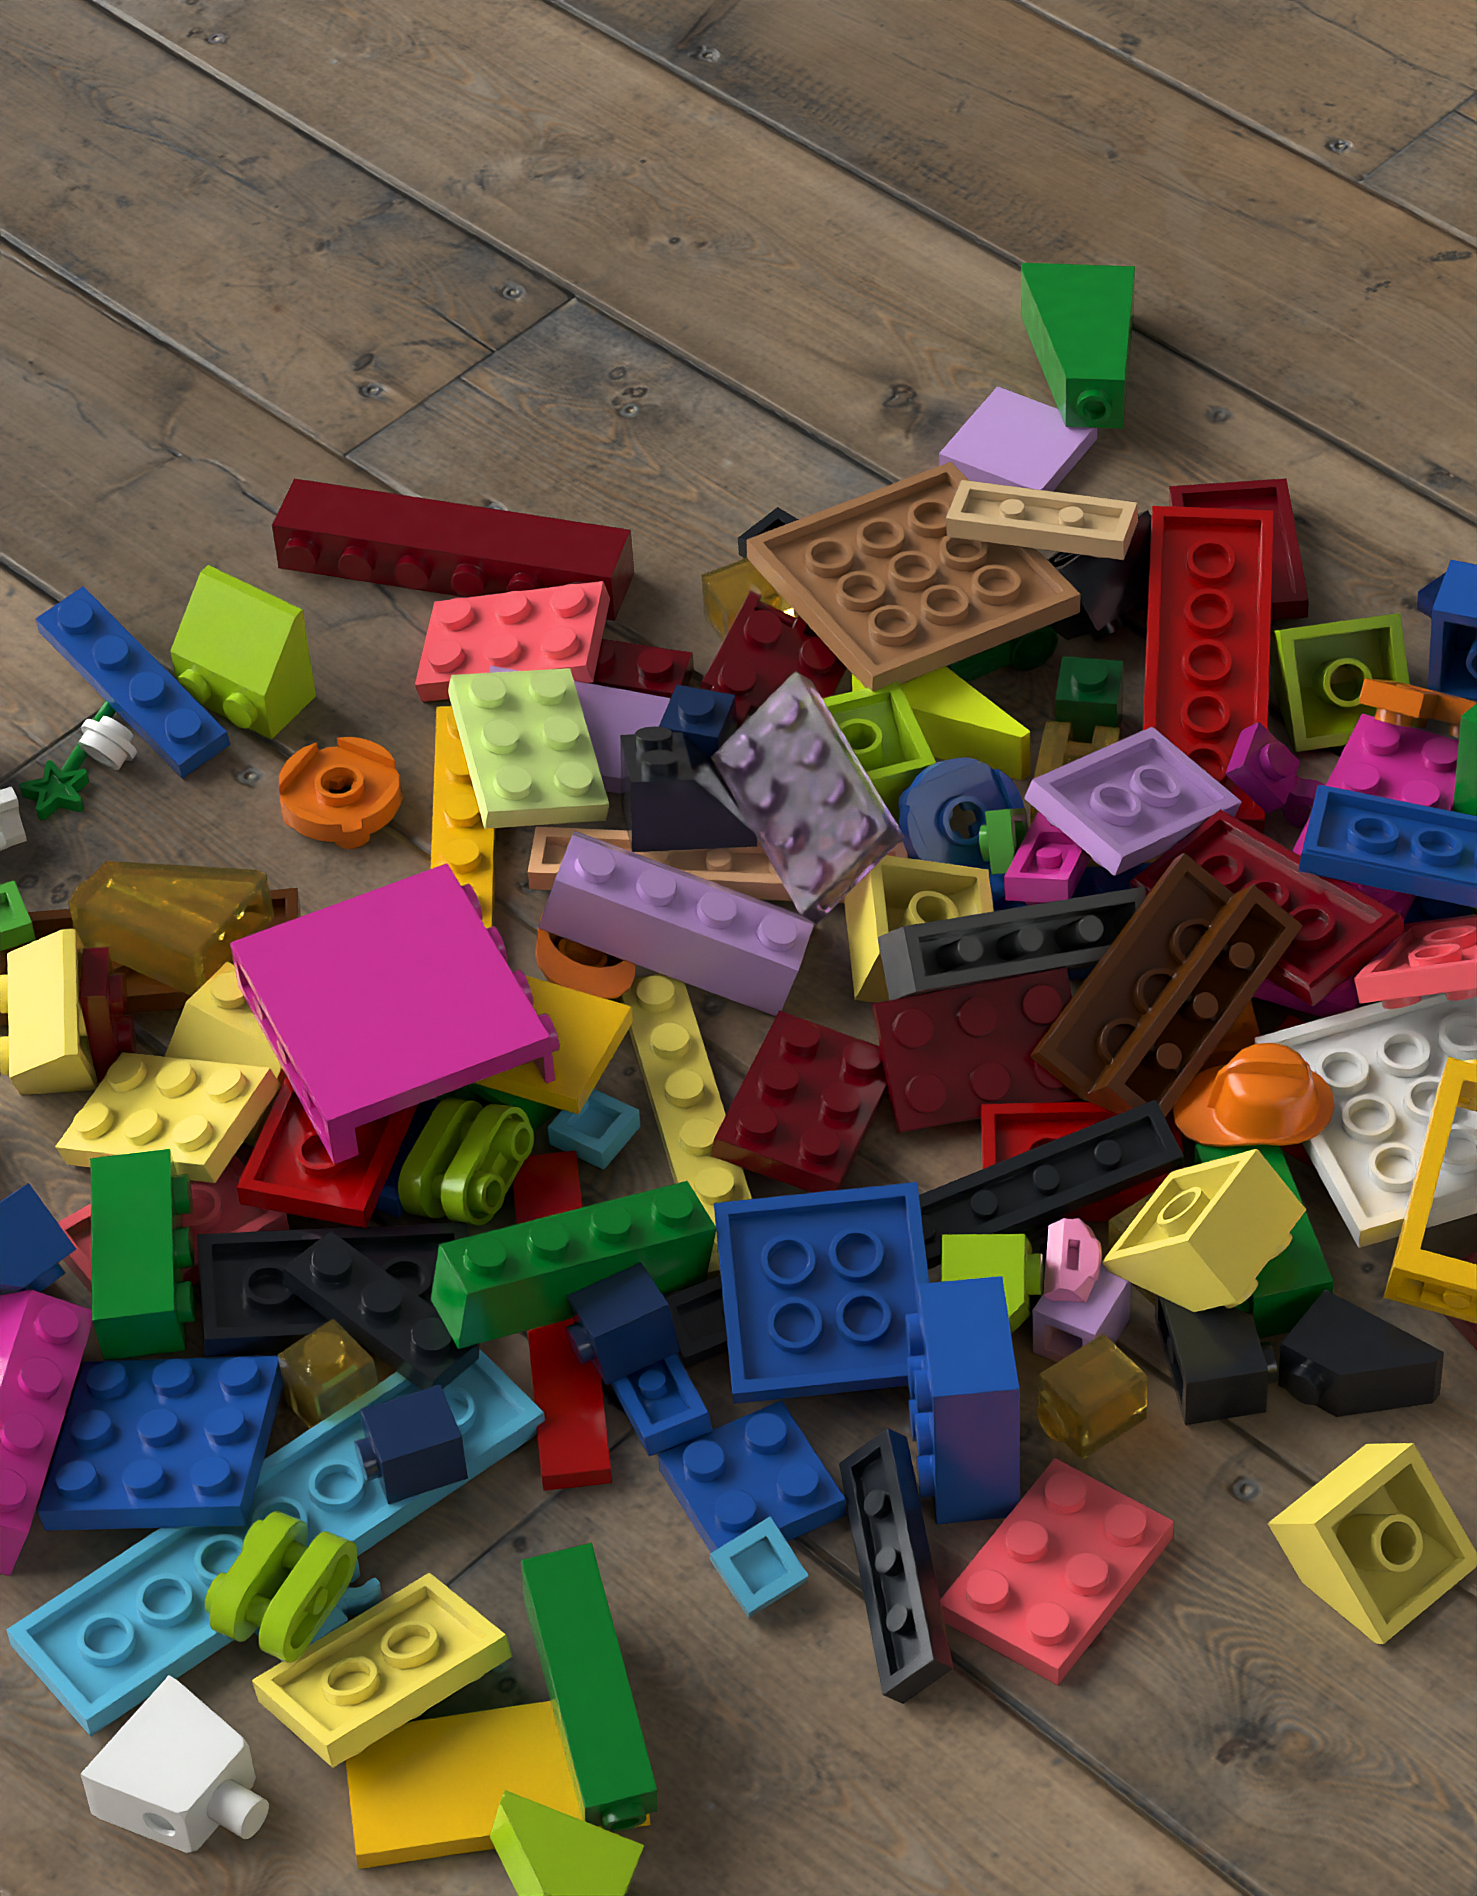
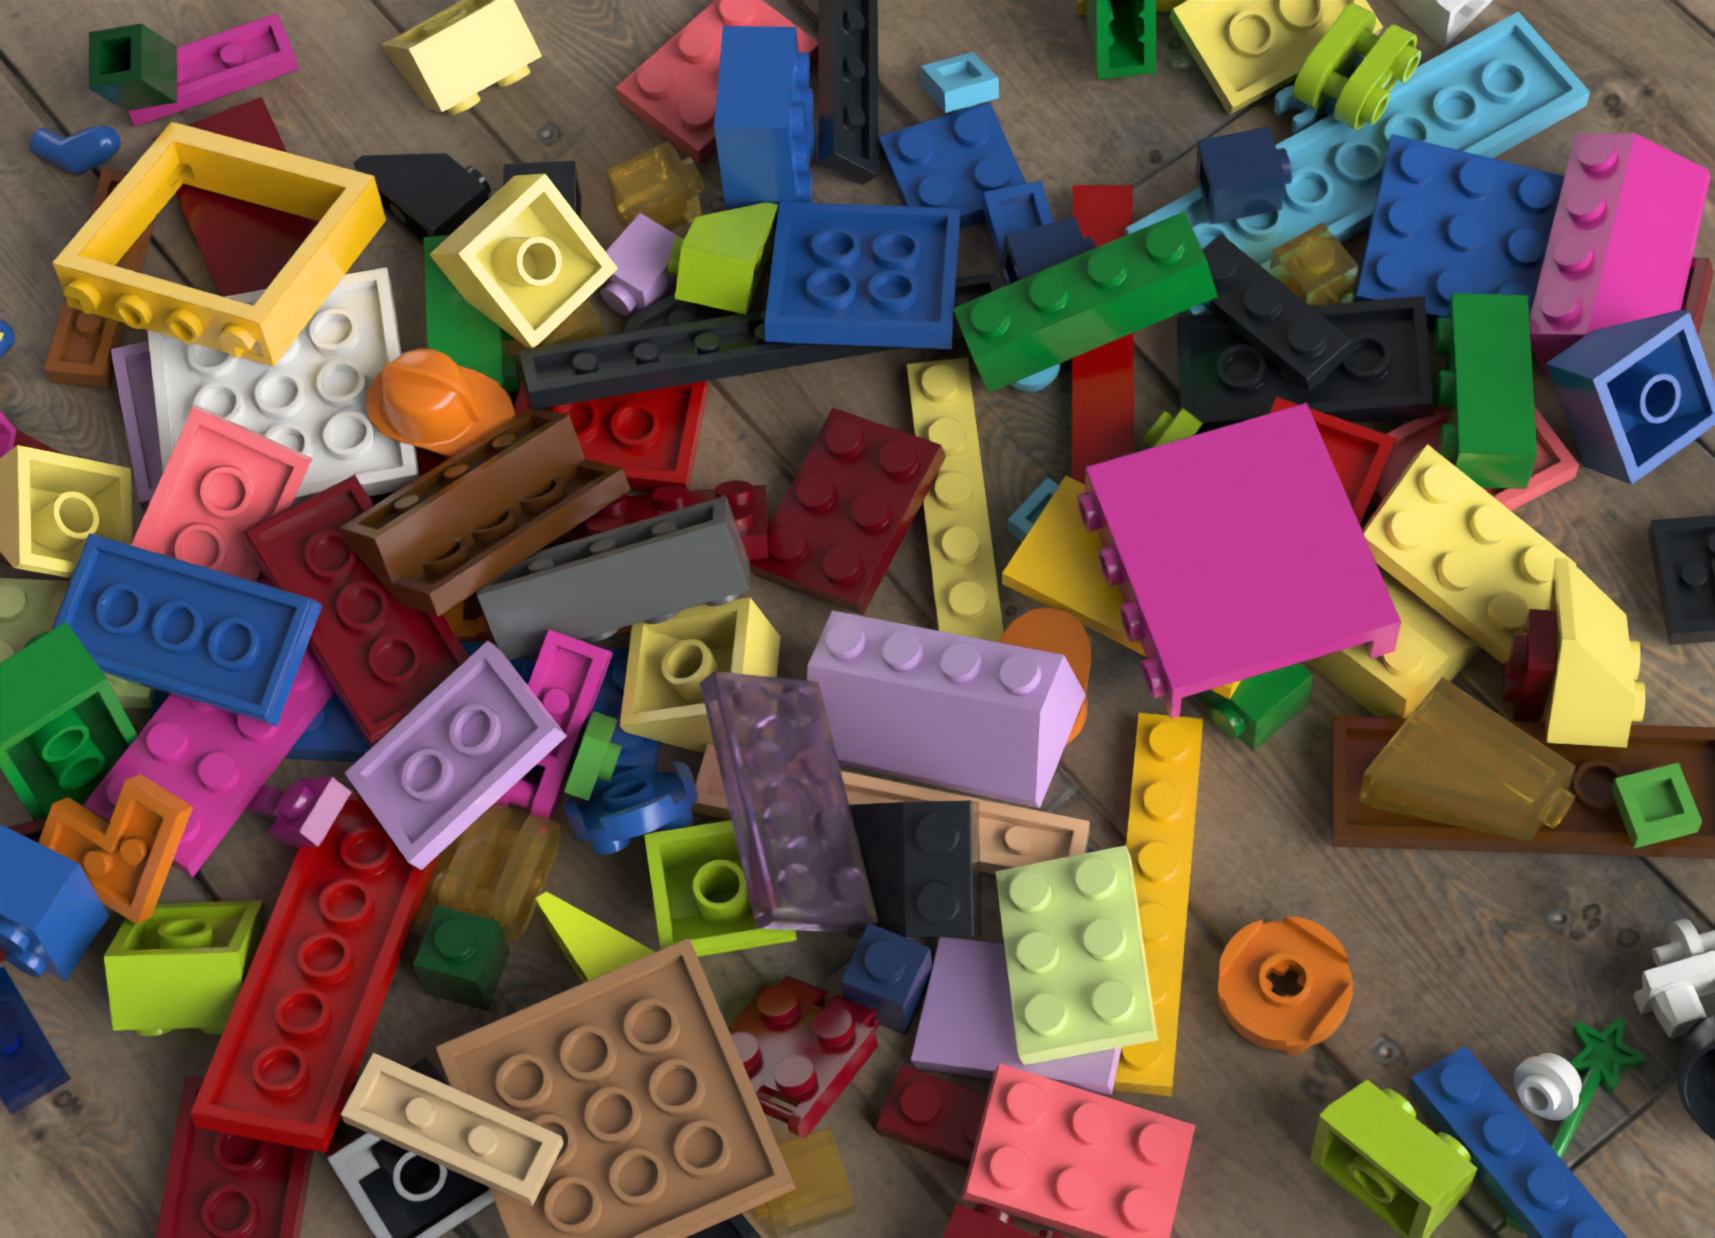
camera: 170 degrees left, 15 degrees up
bright pink piece [1043,1218,1102,1303] -> none

